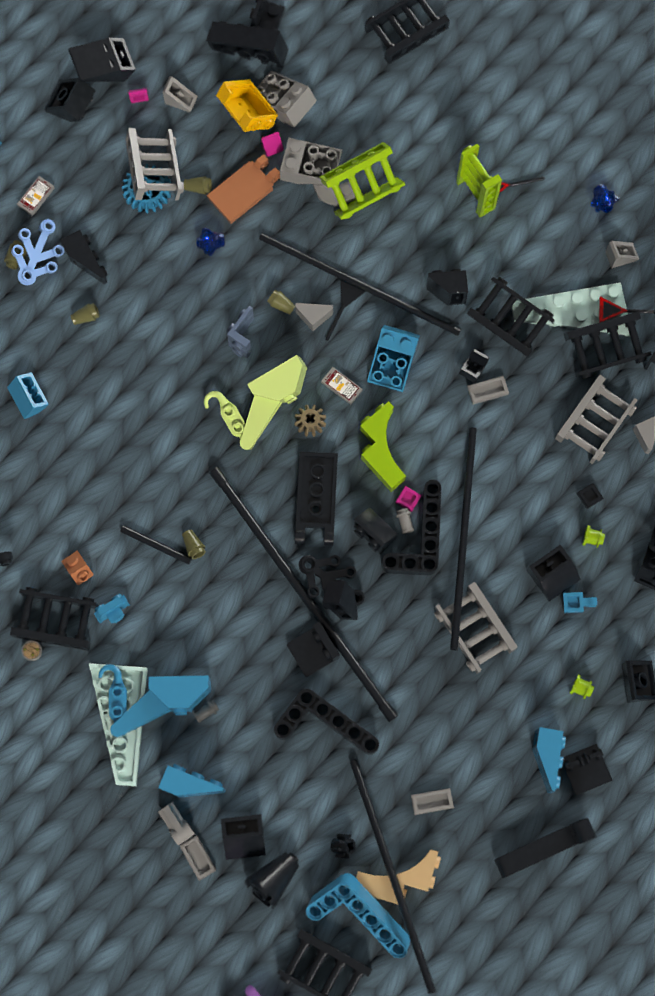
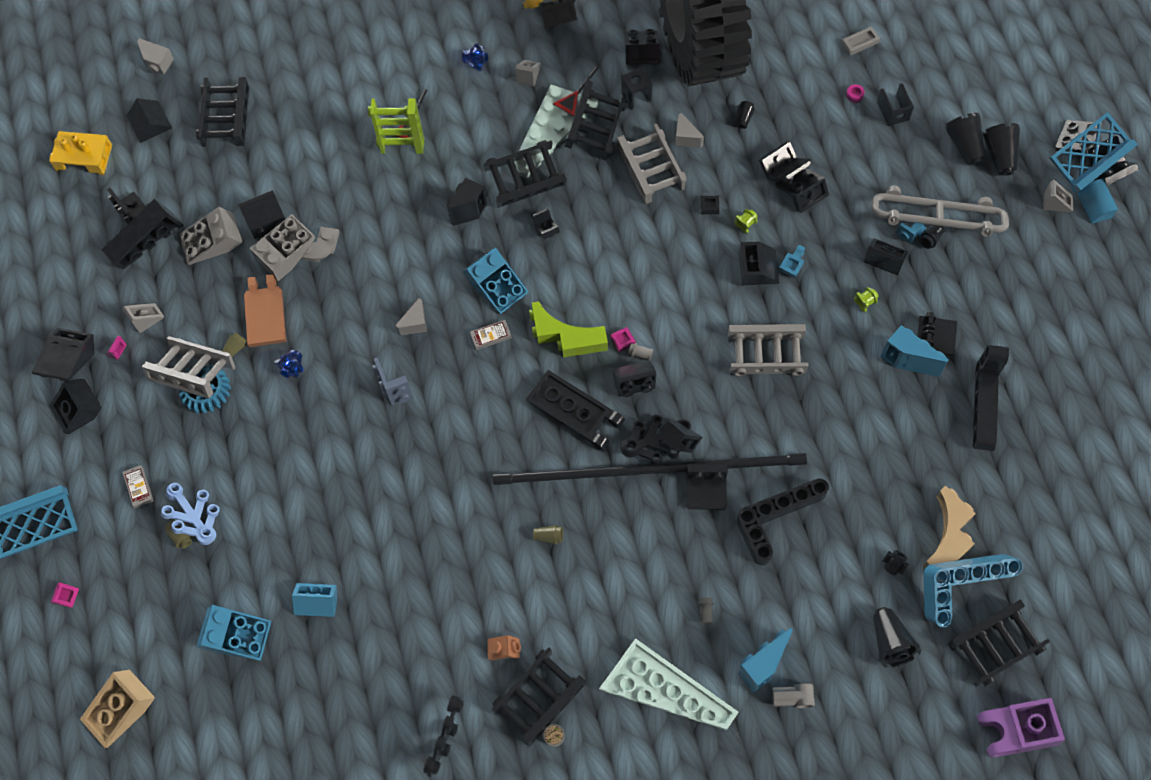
camera: 55 degrees left, 10 degrees down
black slope [60,230,108,284] -> none
olive cone [70,303,100,325] -> none
dark azure piece [94,594,130,624] -> none
dark azure slope [98,664,211,738] -> none
black bar [120,525,192,565] -> none
light grey tile [179,835,217,881] -> none
yellowish green slope [204,355,307,450] -> none
yellow piece [216,79,278,132] -> none
black slope [221,814,266,860] -> none
black piece [259,233,461,336] -> none
dark pink slope [261,132,283,157] -> none
olive cone [267,289,295,315] -> none
dark tan gear [295,405,326,437] -> none
lime fence [320,142,405,220] -> none
black piece [325,280,366,341] -> none
black piece [350,760,437,994] -> none
black beam [381,480,441,576] -> none
light grey tile [411,788,454,815] -> none
black piece [450,427,477,651] -> none
light grey tile [467,376,509,405] -> none
none -> black slope [238,190,285,239]

